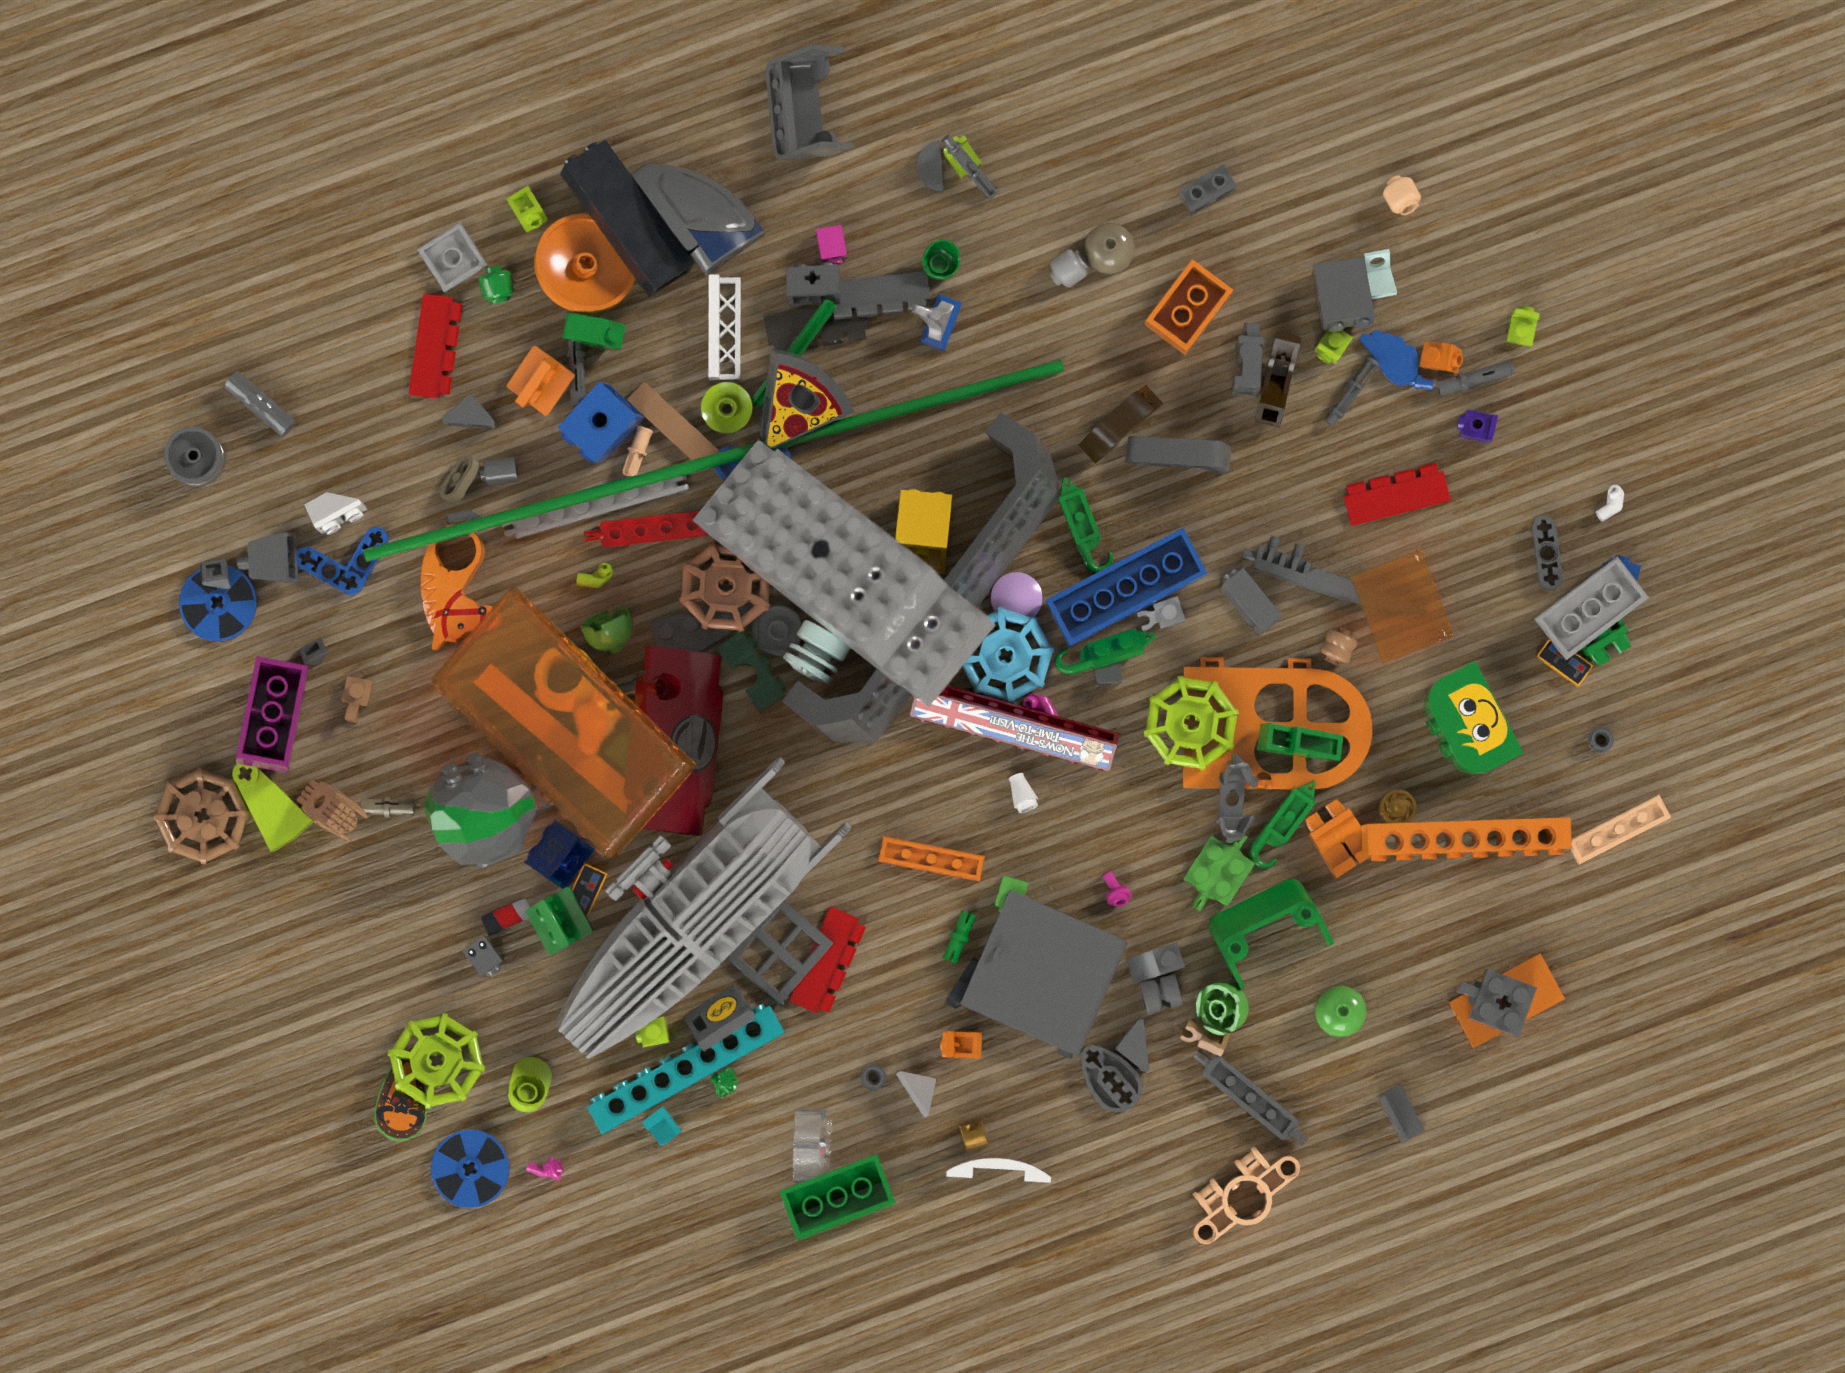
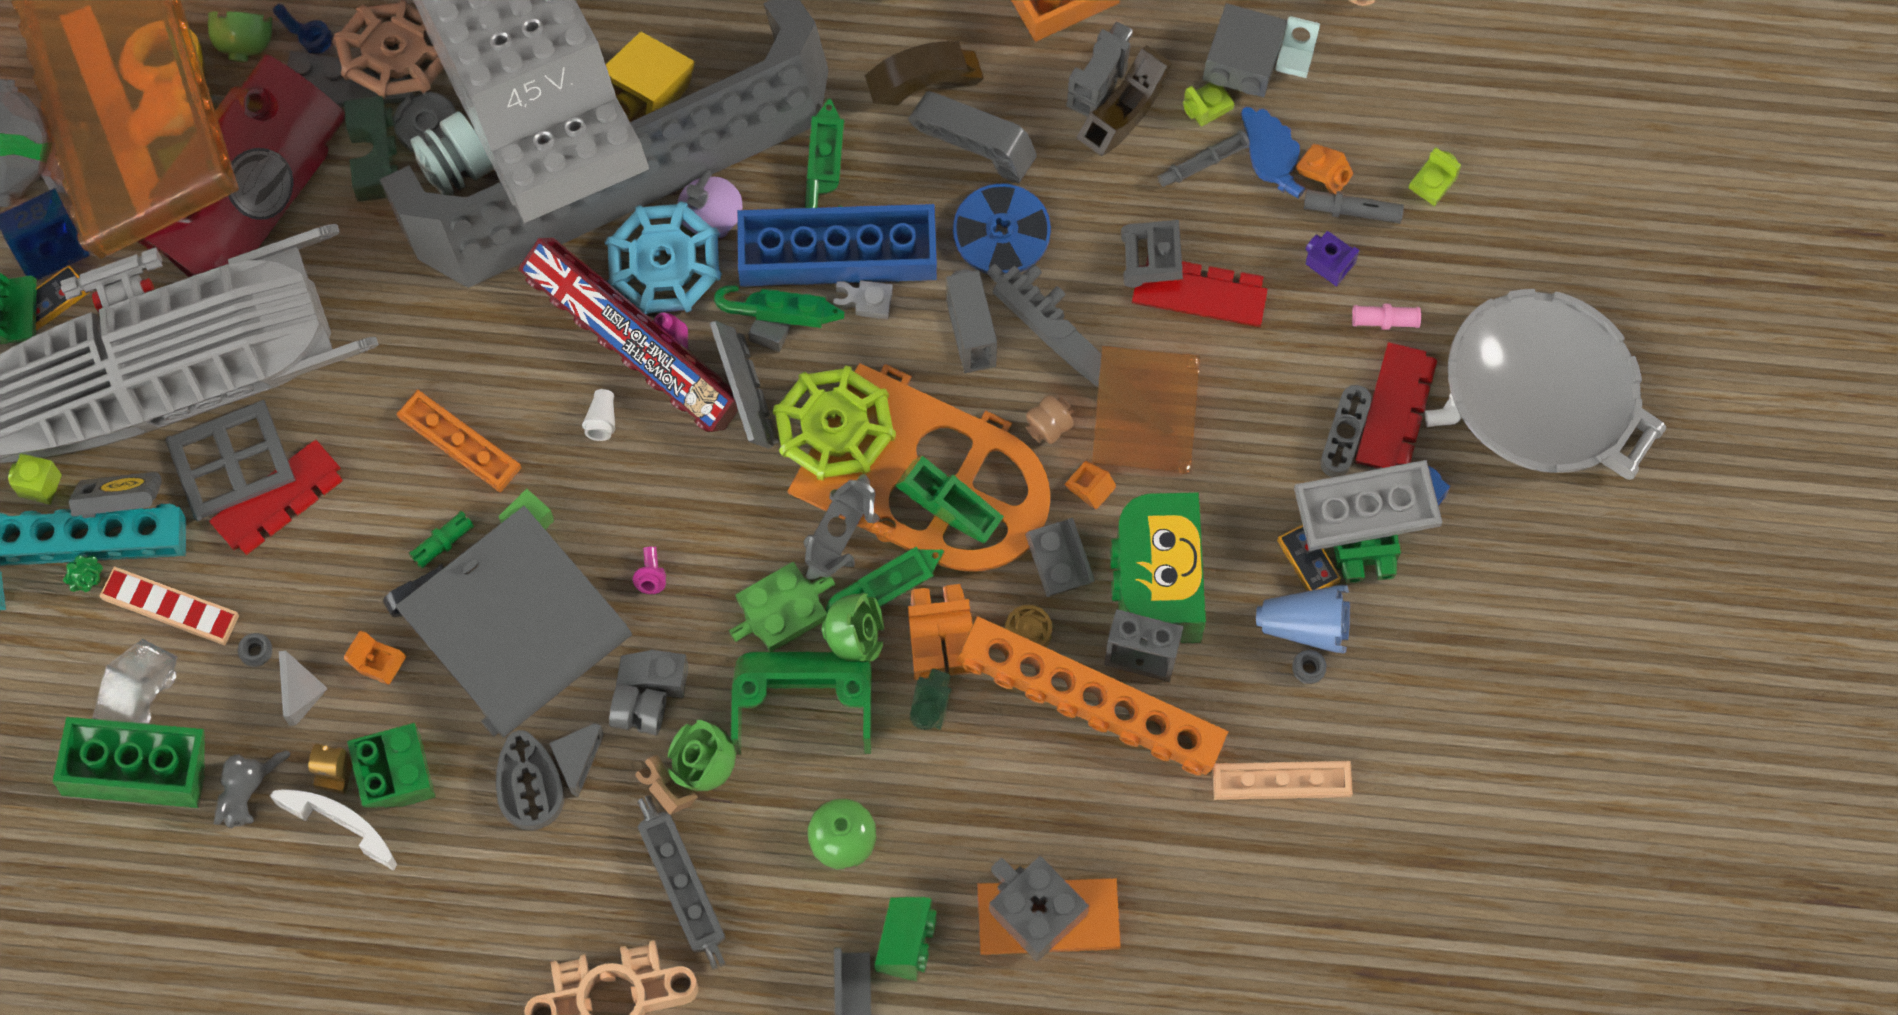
camera: 25 degrees right, 15 degrees down
none -> tile [100,566,239,646]
none -> dark grey animal [213,751,291,828]
none -> clear blue plate [273,4,333,54]
none -> green slope [347,723,436,807]
none -> dark grey hand [686,170,712,209]
none -> dark grey windscreen [710,321,779,449]
none -> bright green cylinder [822,593,884,662]
none -> green slope [875,897,937,981]
none -> clear green hips [909,669,952,730]
none -> blue piece [953,184,1051,274]
none -> dark grey plate [1025,518,1095,597]
none -> orange slope [1064,460,1116,509]
none -> dark grey window [1104,609,1183,682]
none -> dark grey plate [1121,220,1183,288]
none -> medium blue cone [1256,585,1350,653]
none -> bright pink pin [1352,304,1421,330]
none -> red windscreen [1355,342,1438,469]
none -> light grey dish [1448,289,1666,480]

